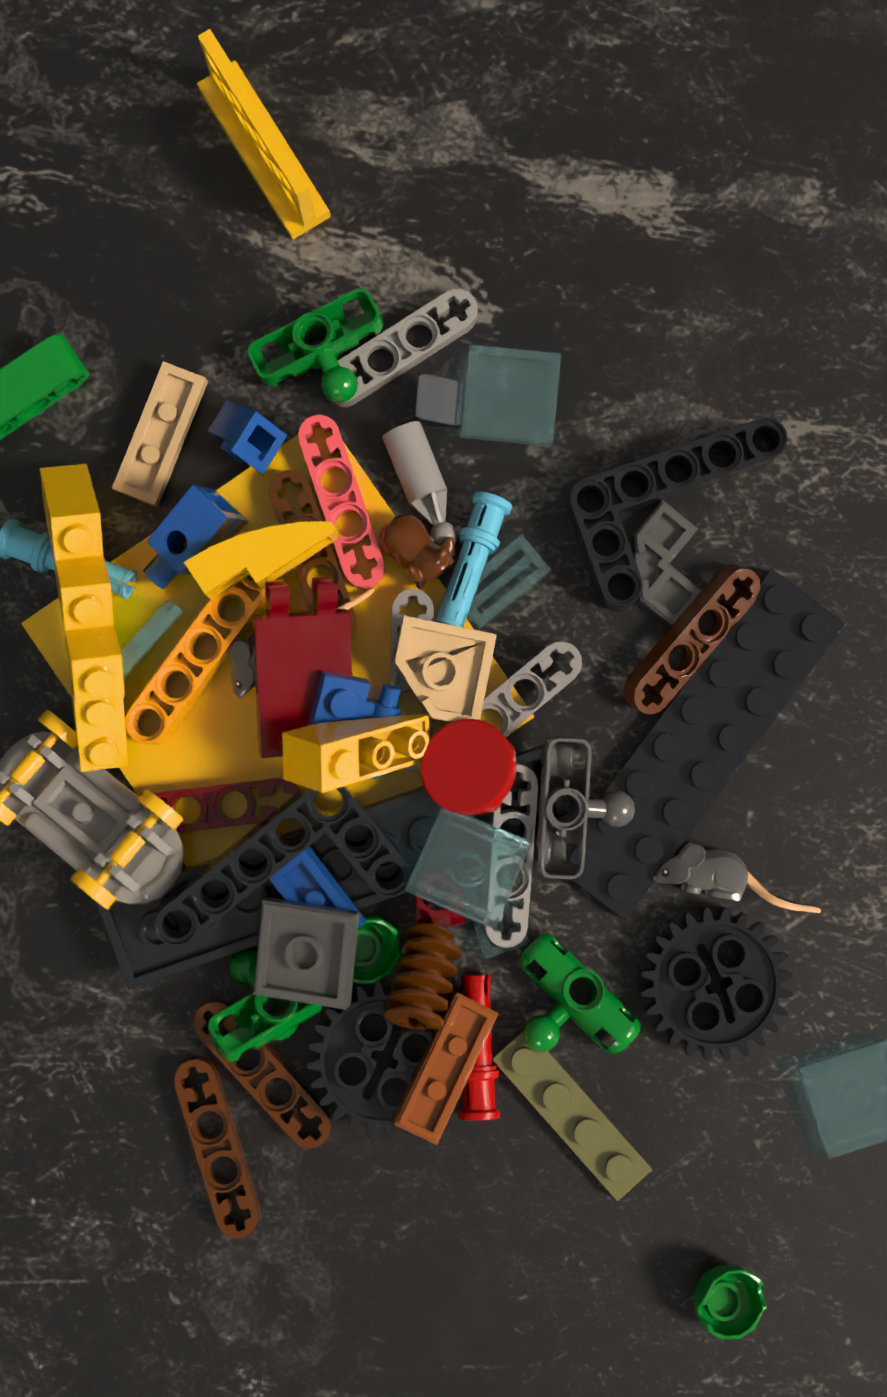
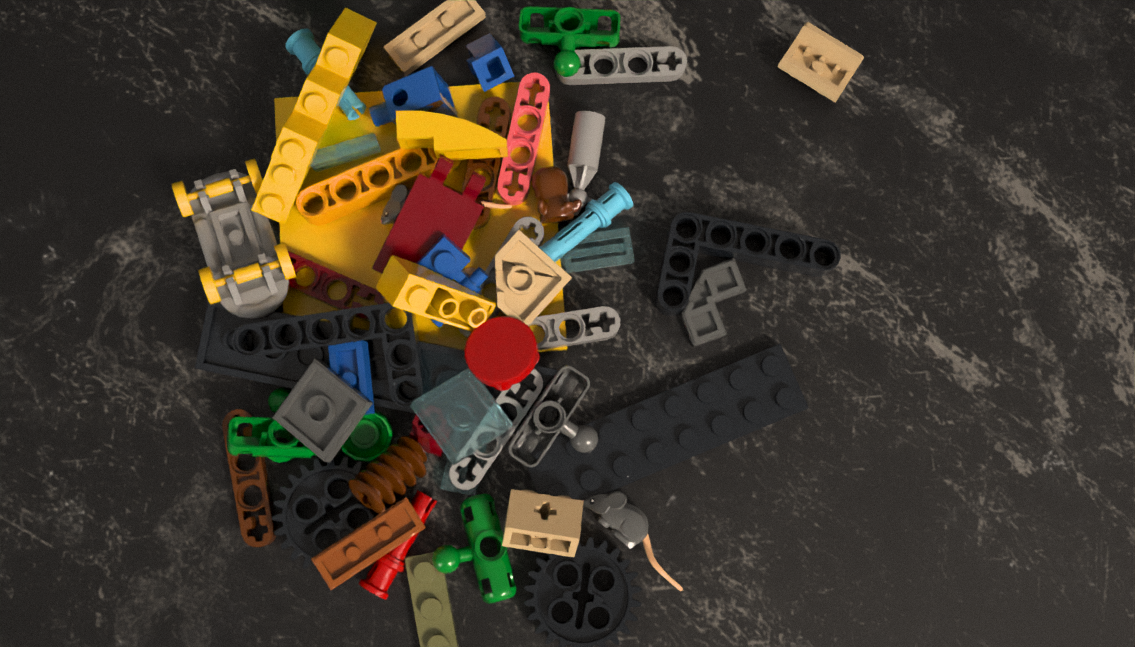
camera: 25 degrees right, 5 degrees down
reddish brown beam [174,1056,261,1239] -> none
slope [414,373,464,428] -> none
clear light blue tile [461,345,561,447] -> none
reddish brown beam [623,564,761,714] -> none
none -> tan brick [502,489,584,557]
none -> tan bracket [778,22,864,103]

